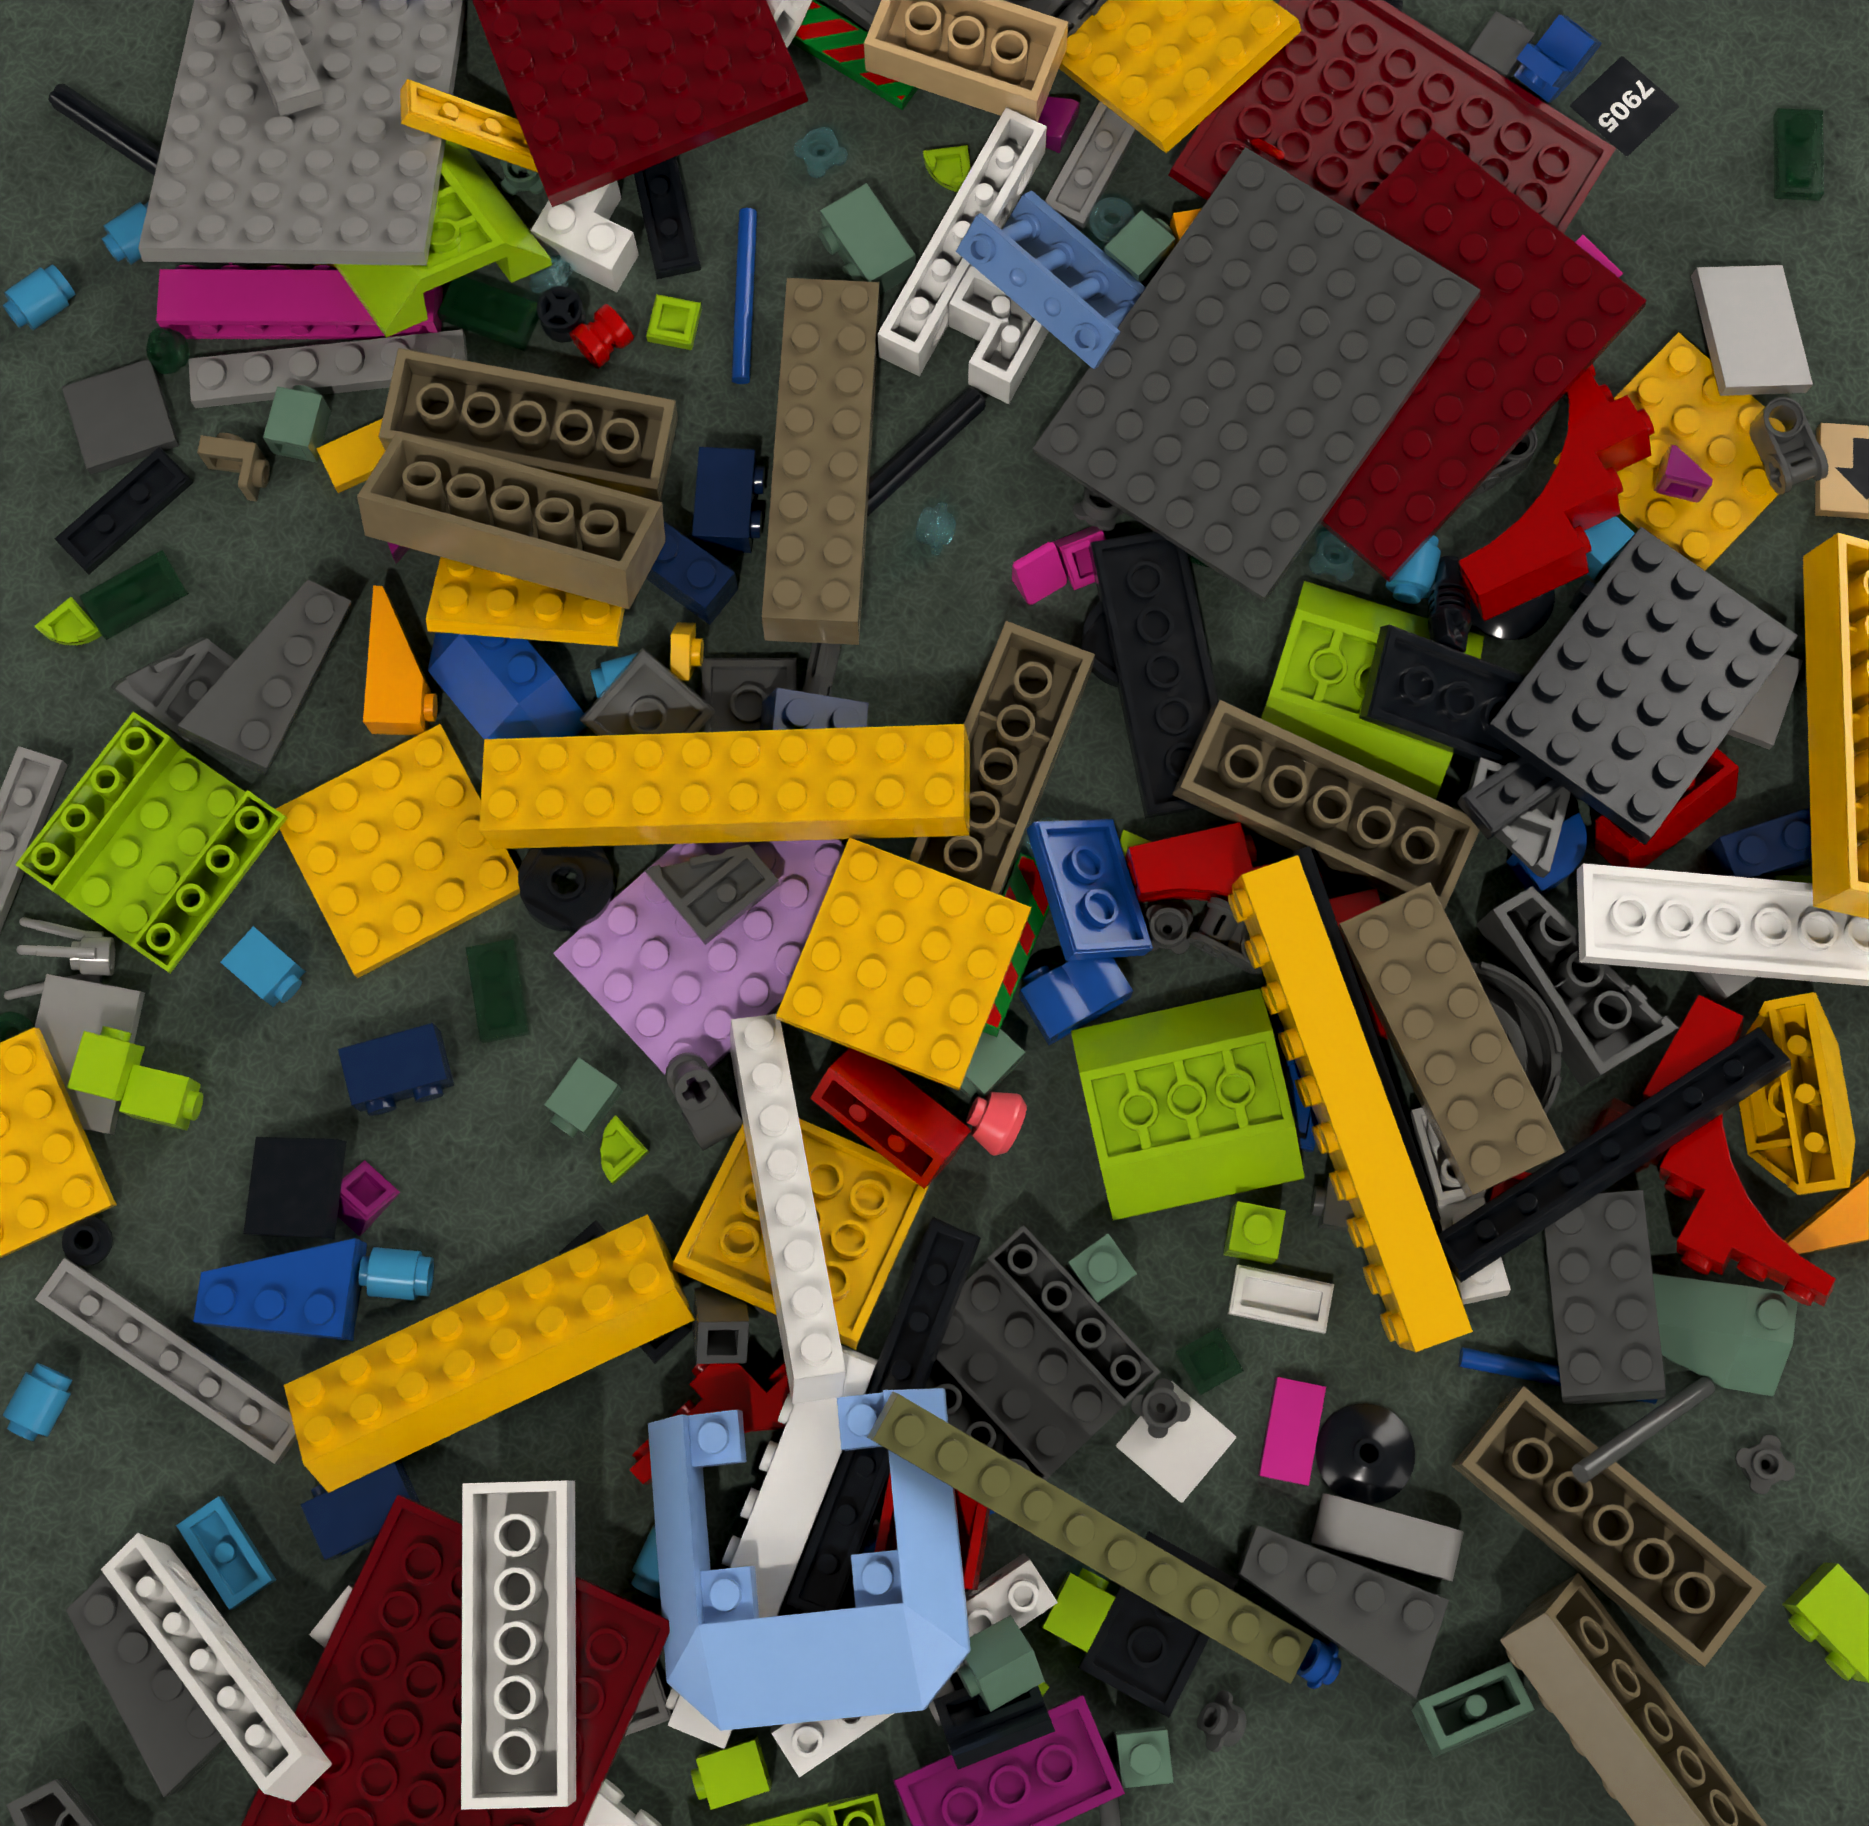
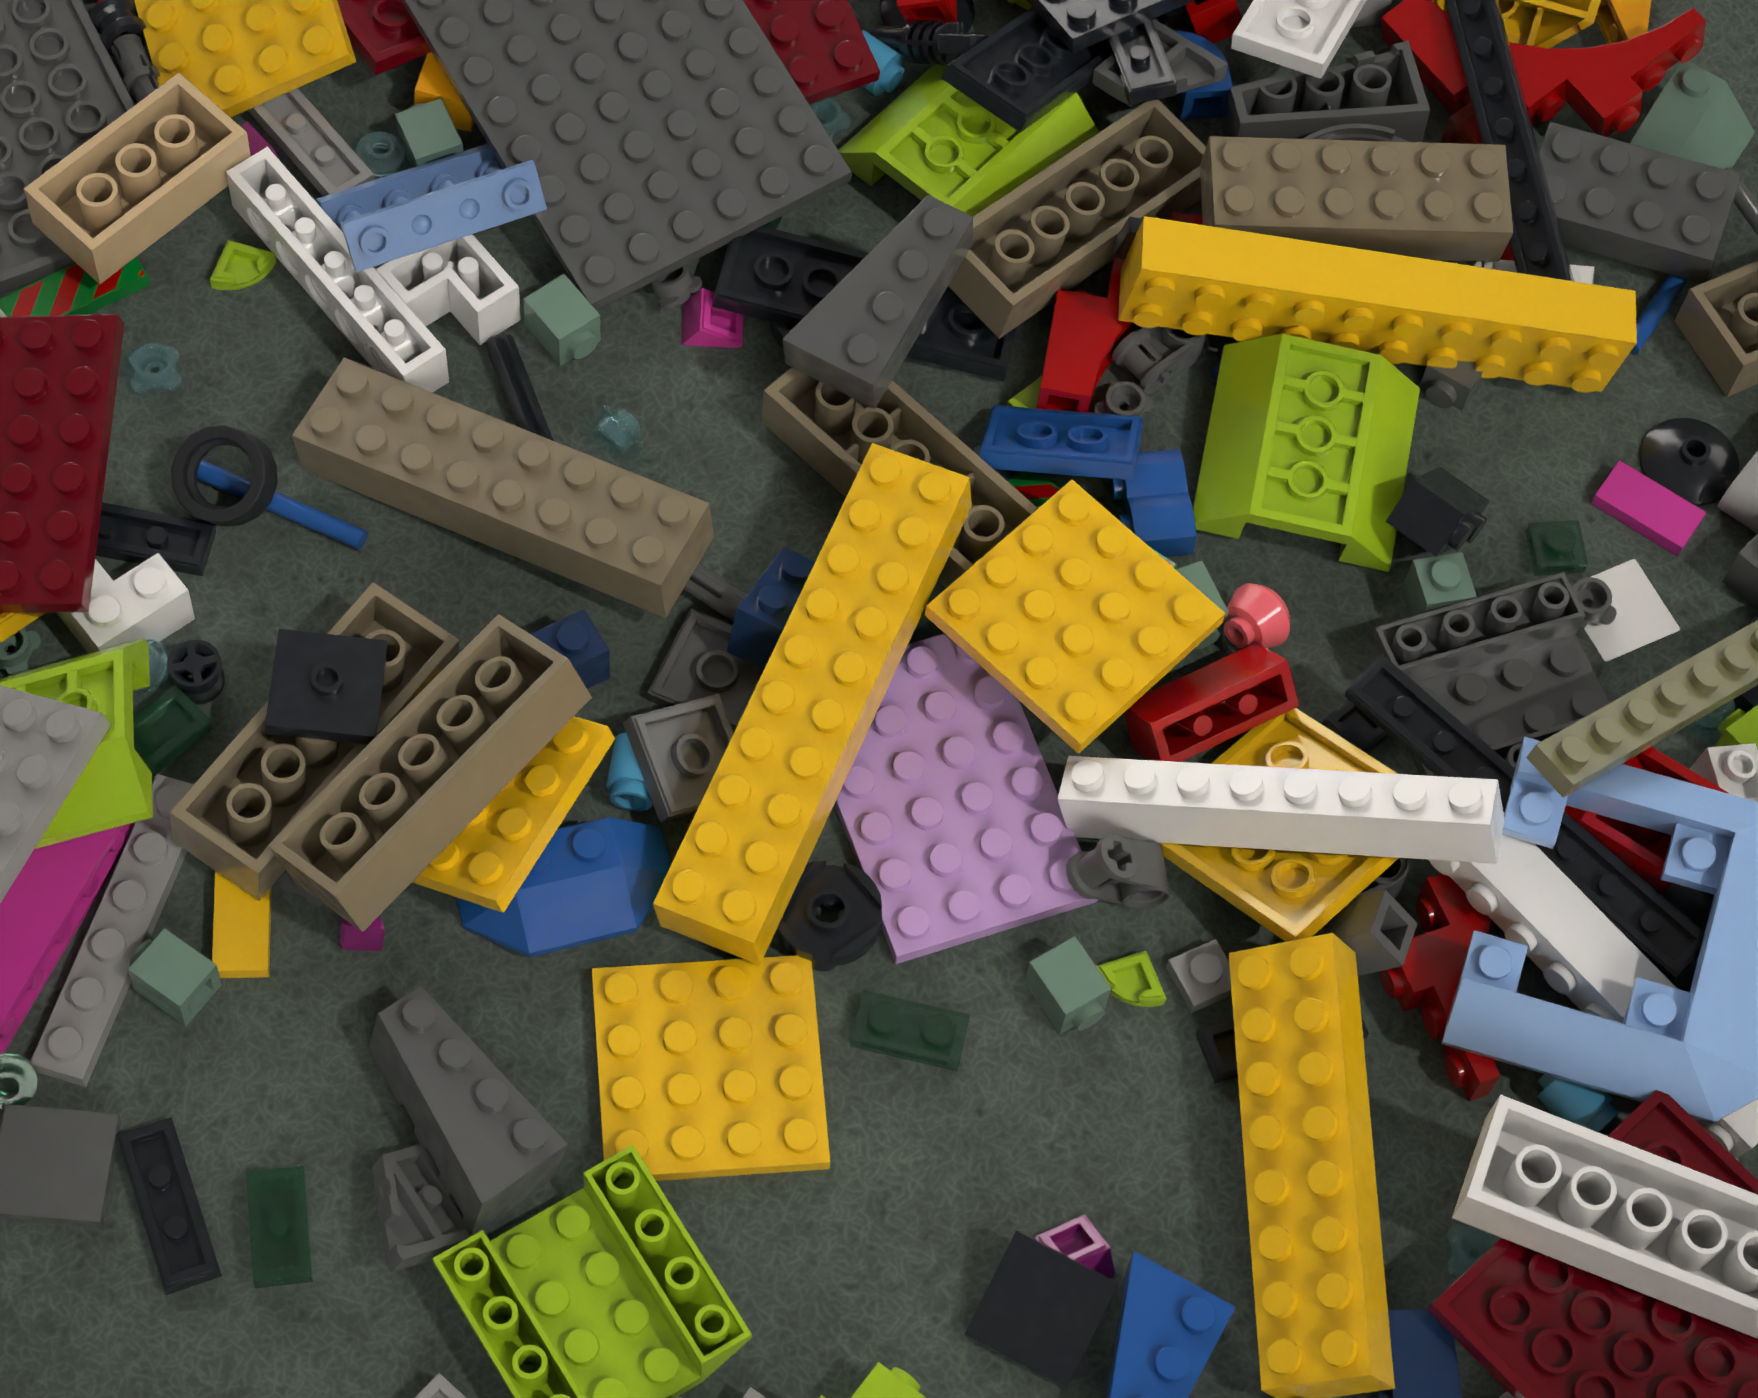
camera: 75 degrees left, 15 degrees down
lime tile [35,597,104,645] -> none
dark tan bracket [197,433,270,501] -> none
dark azure brick [220,926,306,1007] -> none
dark blue brick [338,1023,454,1116] -> none
dark azure brick [359,1247,434,1300] -> none
light orange slope [363,585,438,735] -> none
red wheel [569,304,634,369] -> none
dark grey wing [645,844,780,945] -> none
lime tile [646,294,702,350] -> none
yellow plate [670,622,704,681] -> none
dark blue brick [692,447,765,553] -> none
sand green brick [818,183,916,295] -> none
dark pink slope [1012,541,1067,605] -> none
lime brick [1223,1201,1286,1264] -> none
white tile [1227,1265,1334,1334] -> none
none -> black tyre [171,425,278,527]
none -> black plate [265,629,388,745]
none -> sand green brick [523,274,601,366]
none -> dark grey wedge [782,195,973,409]
none -> light grey plate [1166,939,1232,1013]
none -> black brick [1385,467,1490,557]

